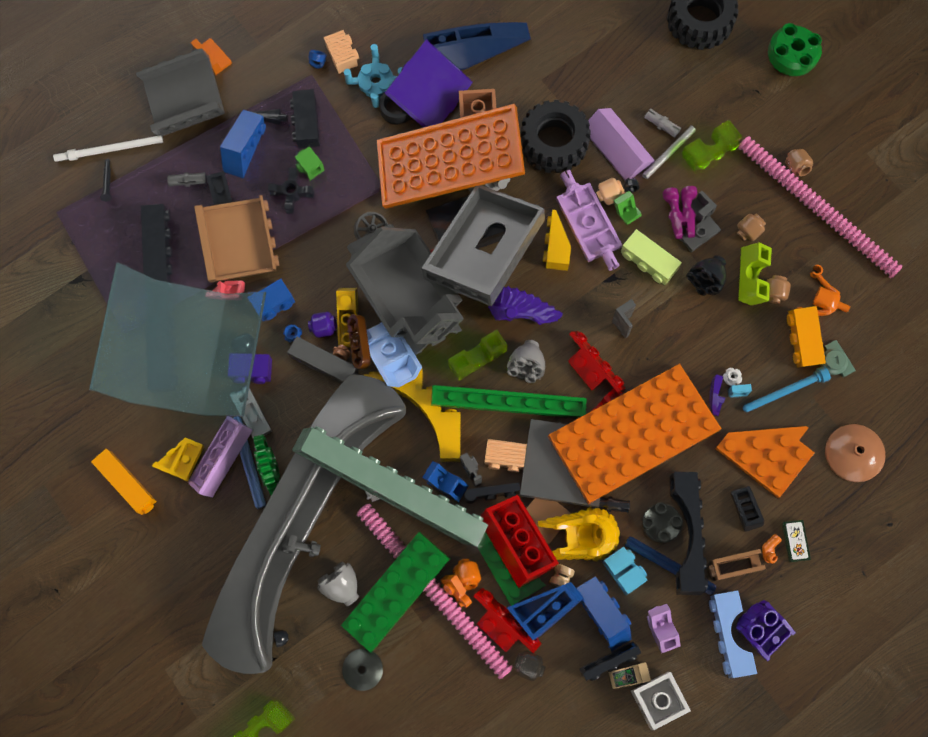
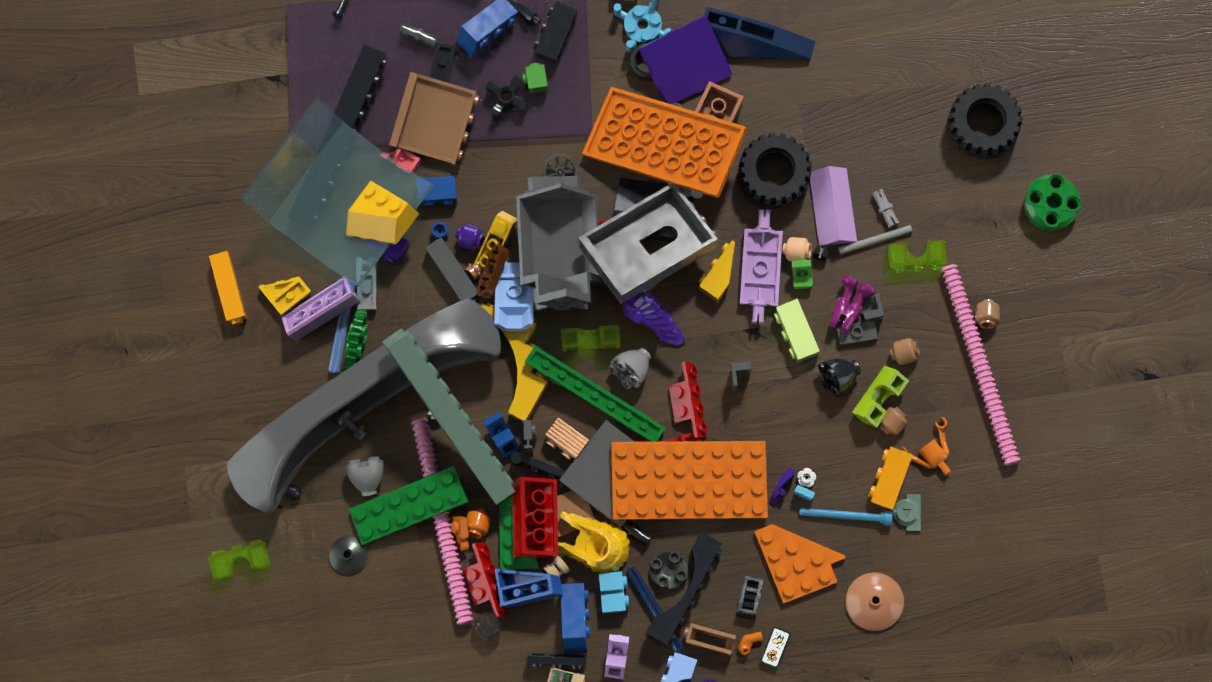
camera: 30 degrees right, 5 degrees up
none -> yellow wedge [346,181,419,244]

